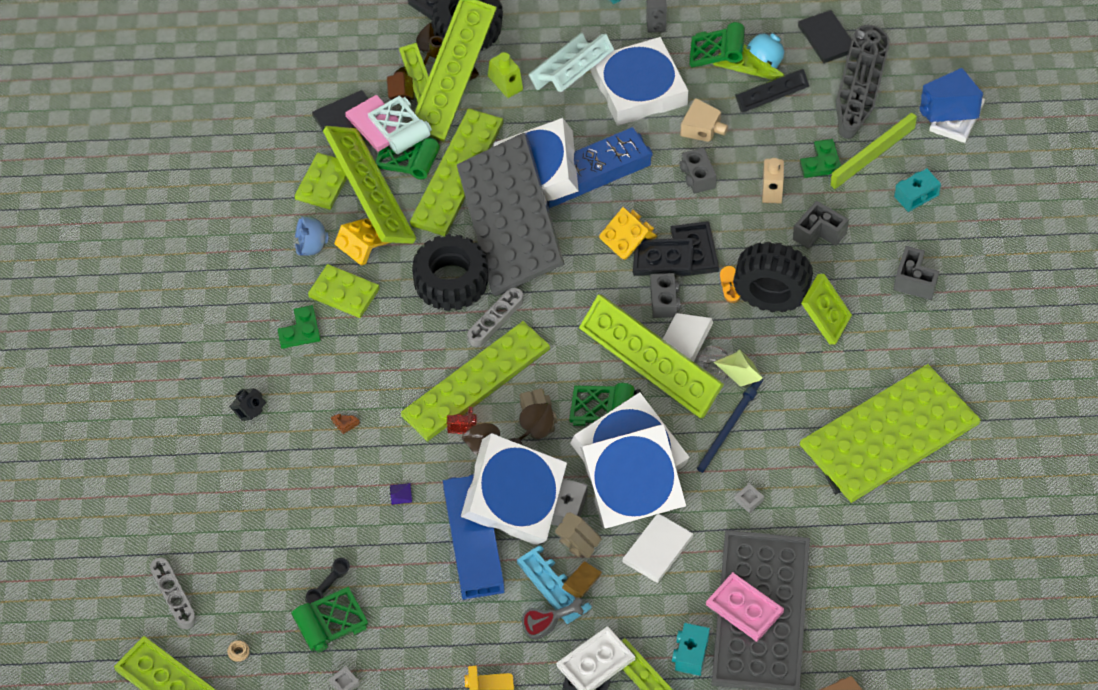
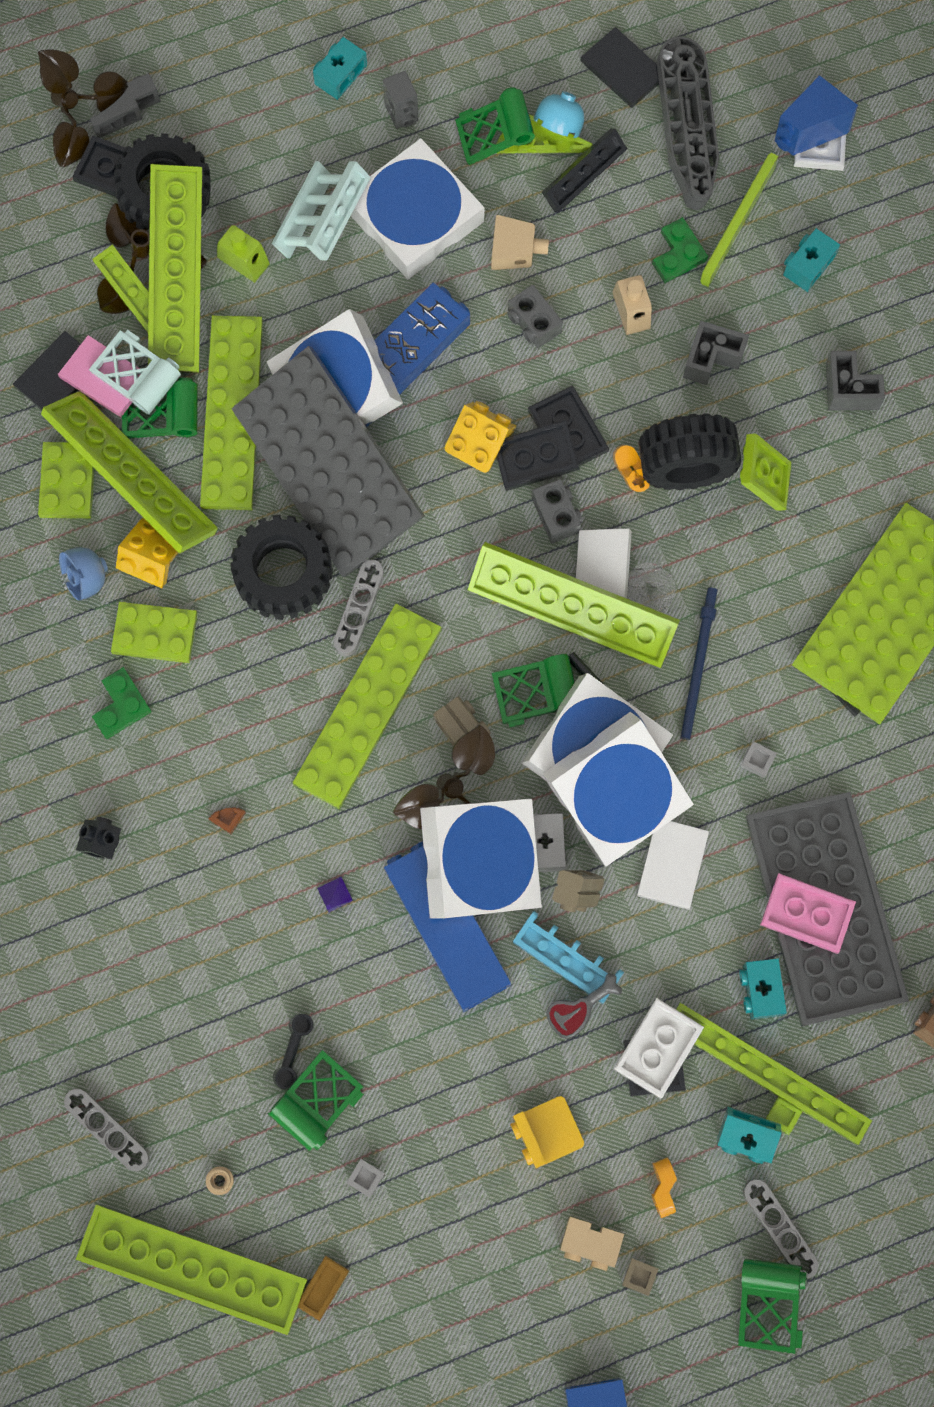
camera: 20 degrees left, 20 degrees up
reddish brown brick [387,72,414,100] -> none
clear red bracket [447,406,477,434] -> none
pearl gold tile [562,561,602,598] -> none
yellowish green slope [714,349,762,387] -> none

